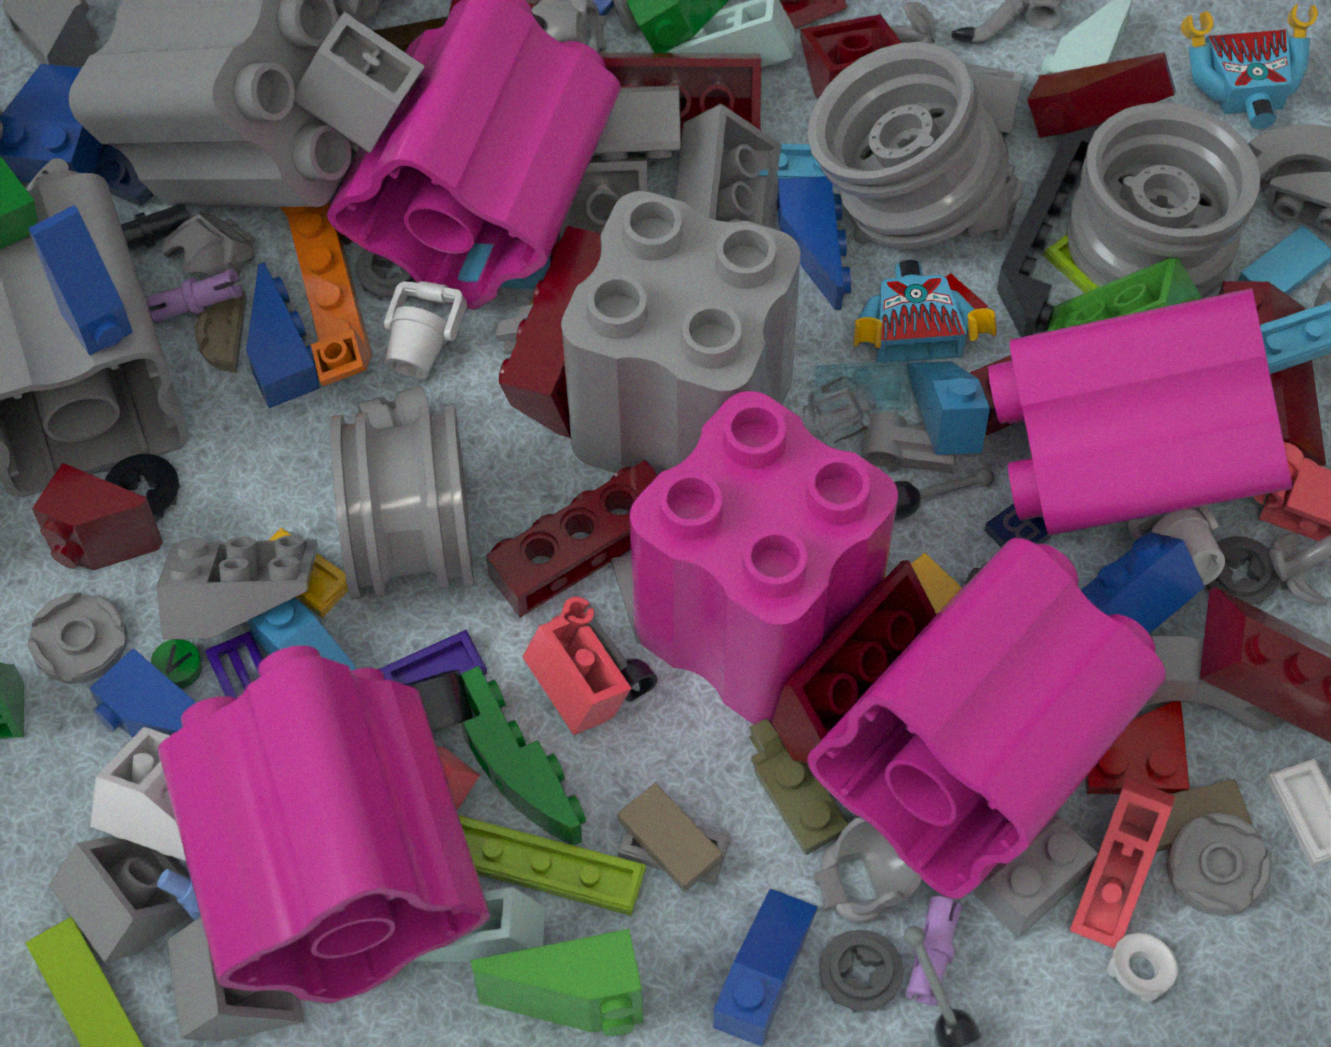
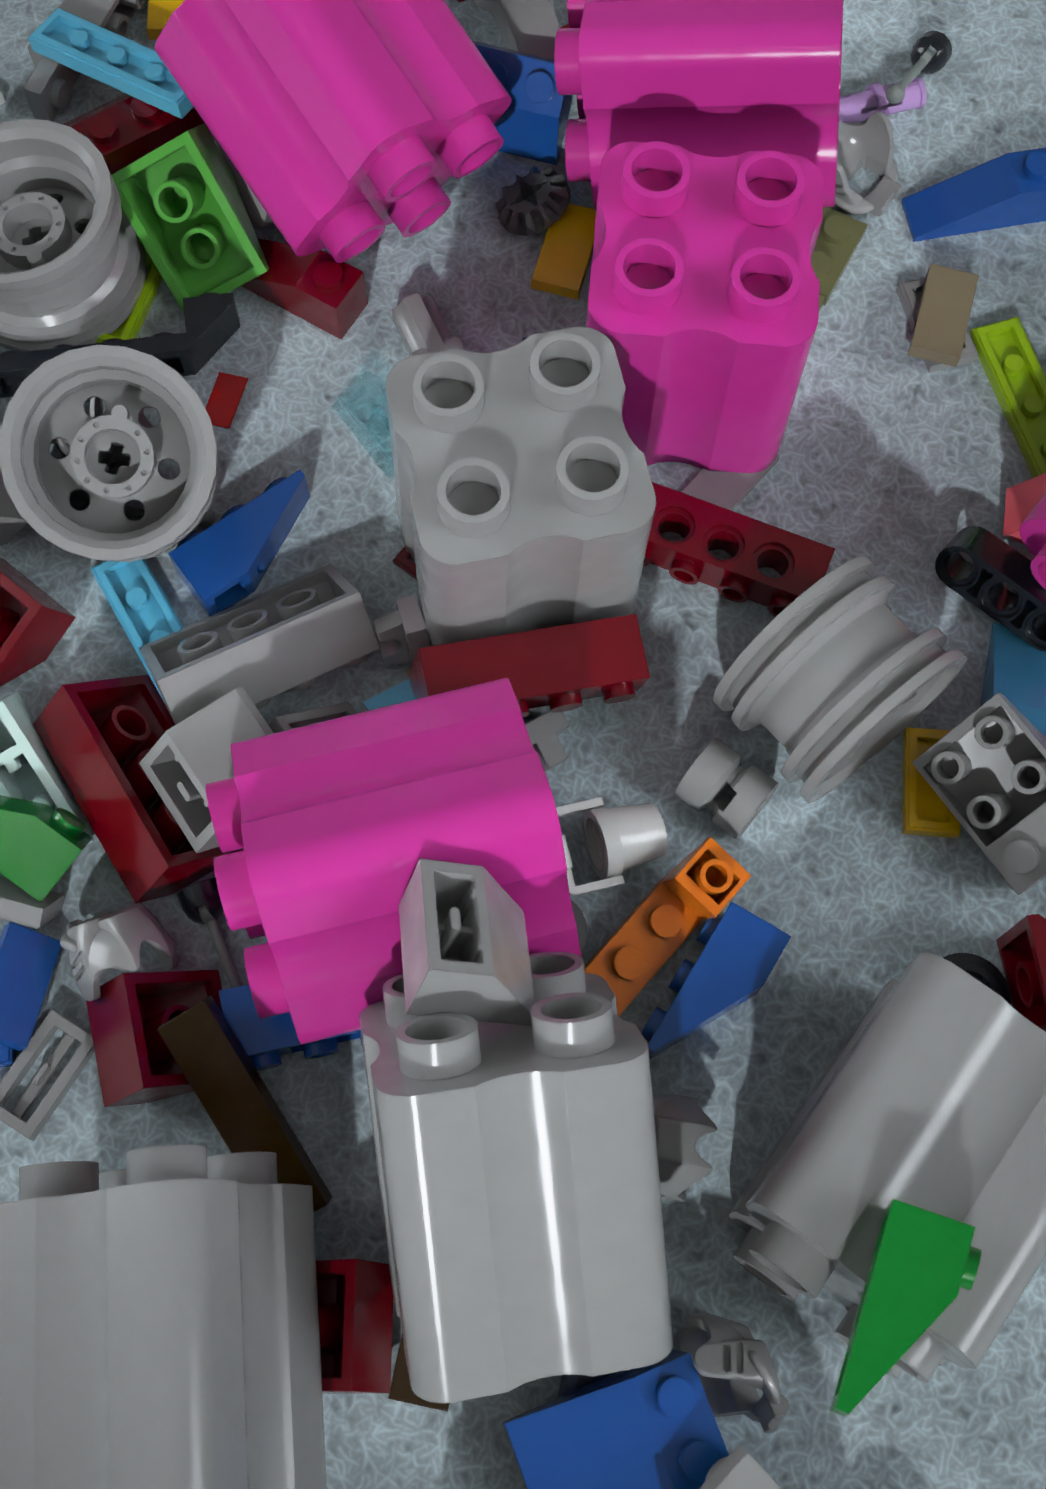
camera: 125 degrees left, 10 degrees up
blue slope [28,205,133,356] -> none
black pin [121,204,190,250] -> none
lavender pin [147,269,242,323] -> none
dark tan tile [195,291,247,373] -> none
dark purple tile [379,630,488,684] -> none
green slope [461,666,586,845] -> none
coral hinge [522,597,632,735] -> none
black hinge [585,604,658,702] -> none
dark grey gear [820,930,903,1013] -> none
torso [853,260,997,364] -> none
hinge [894,468,994,521] -> none
dark azure slope [906,361,990,455] -> none
dark blue tile [984,503,1052,548] -> none

